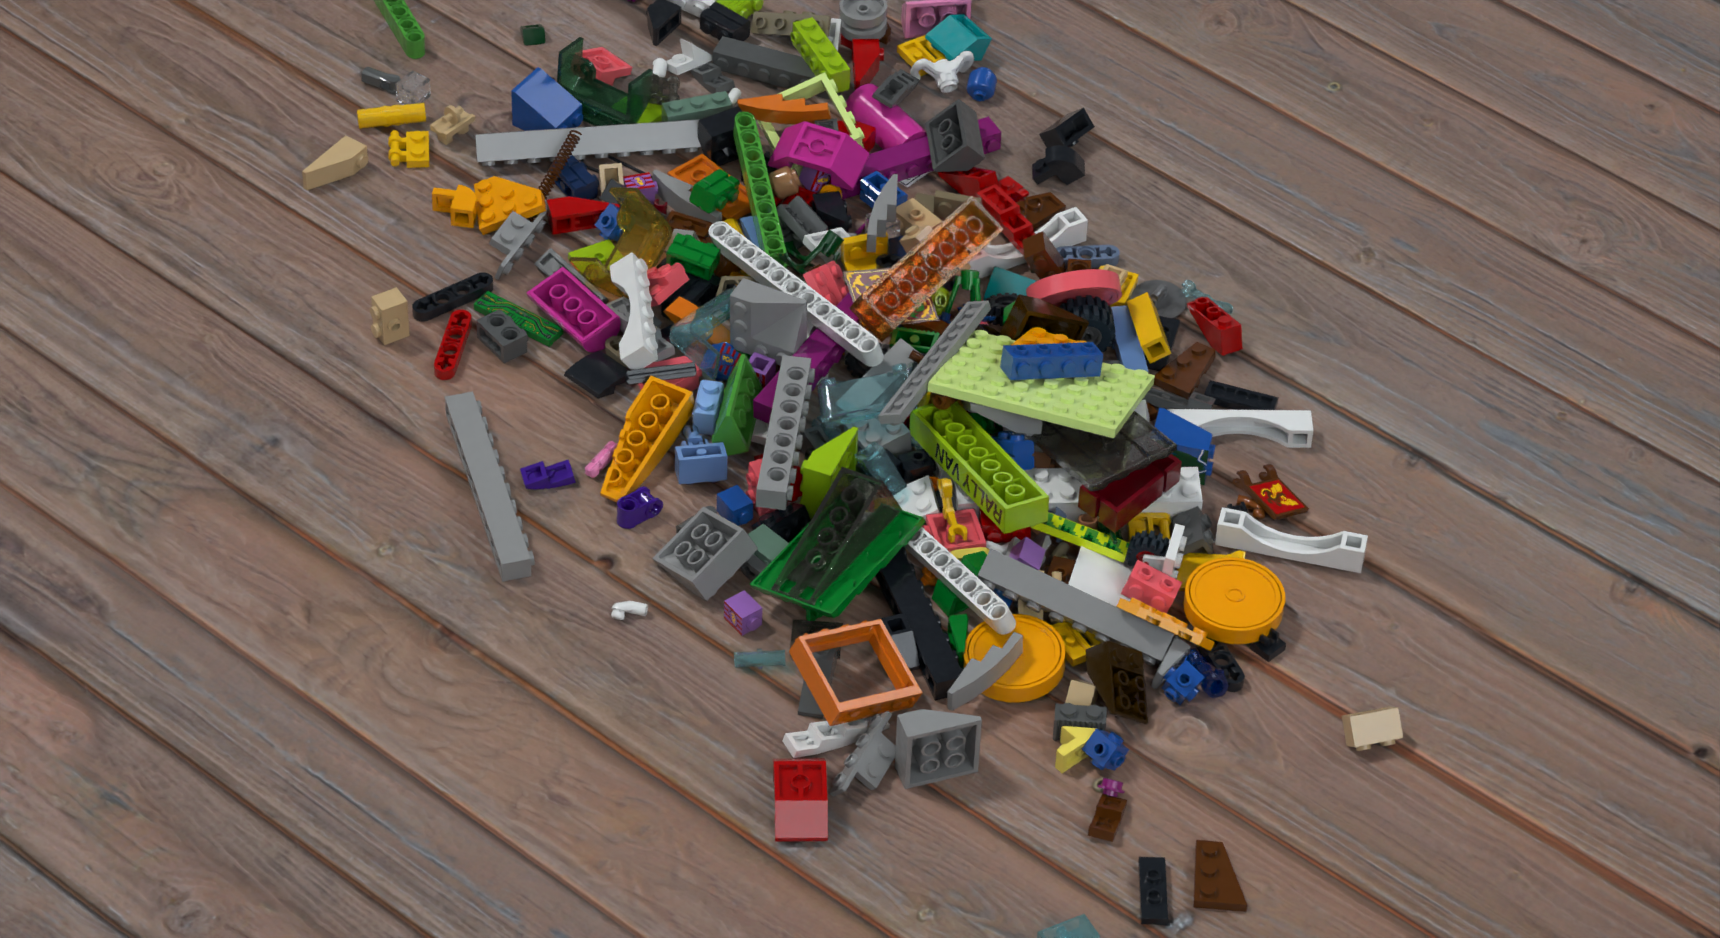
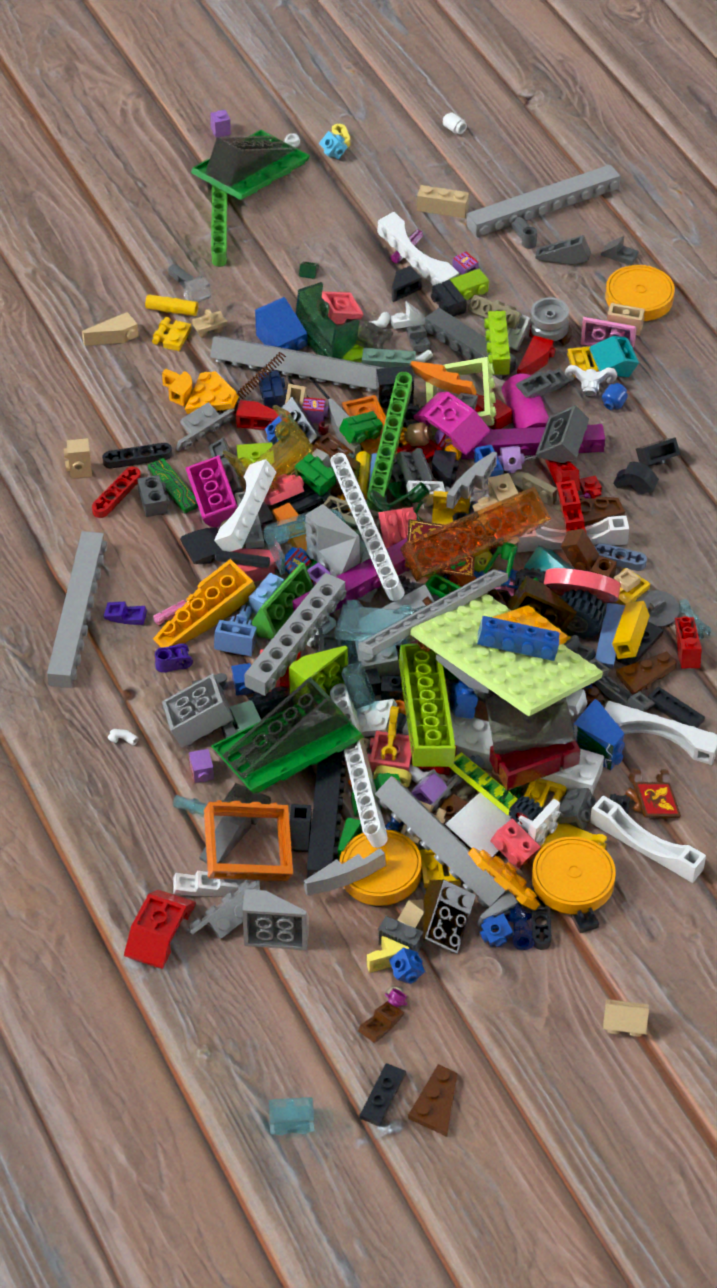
camera: 25 degrees right, 5 degrees up
none -> lavender brick [498,446,524,473]

